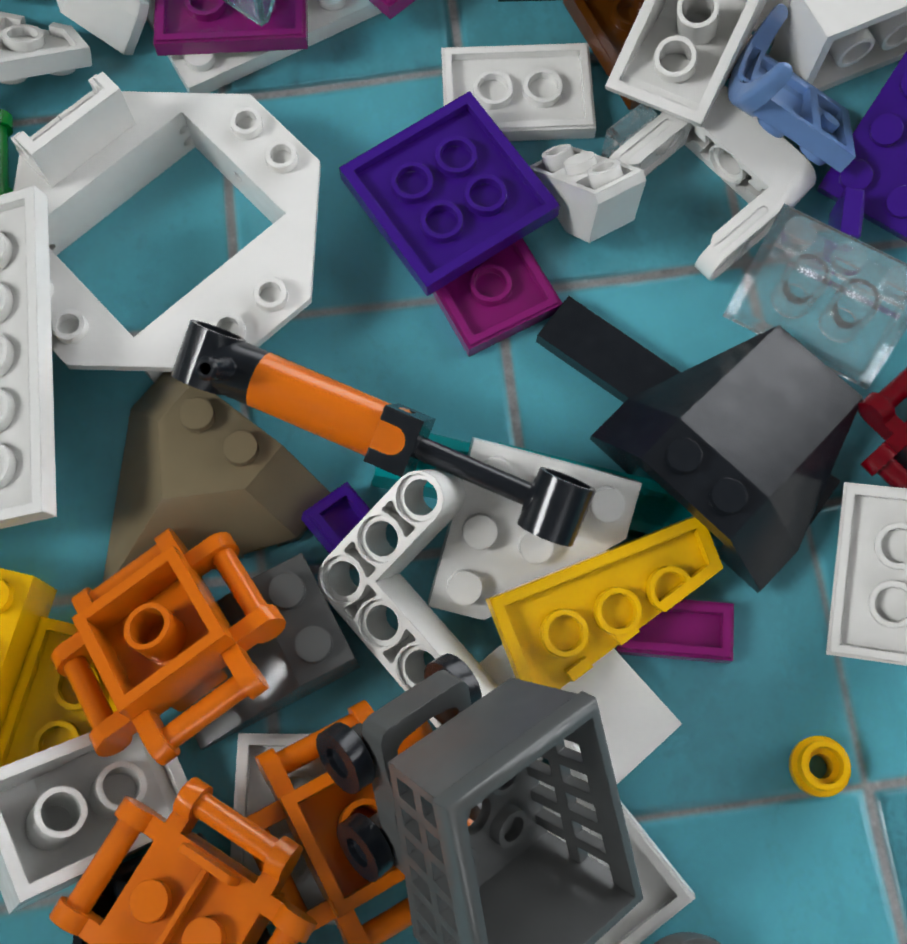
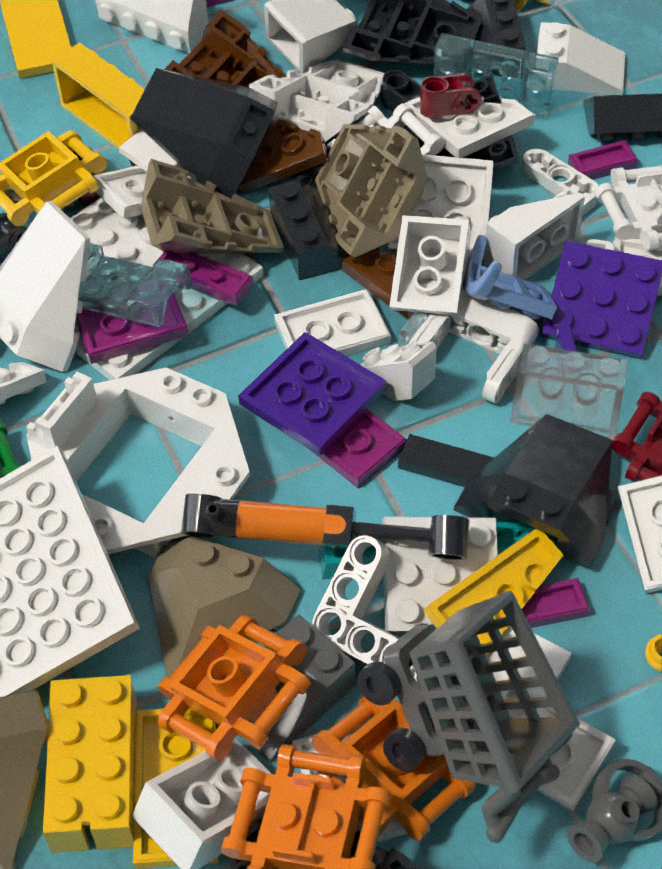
camera: 15 degrees left, 20 degrees down
dark purple tile [301,482,371,554] -> none

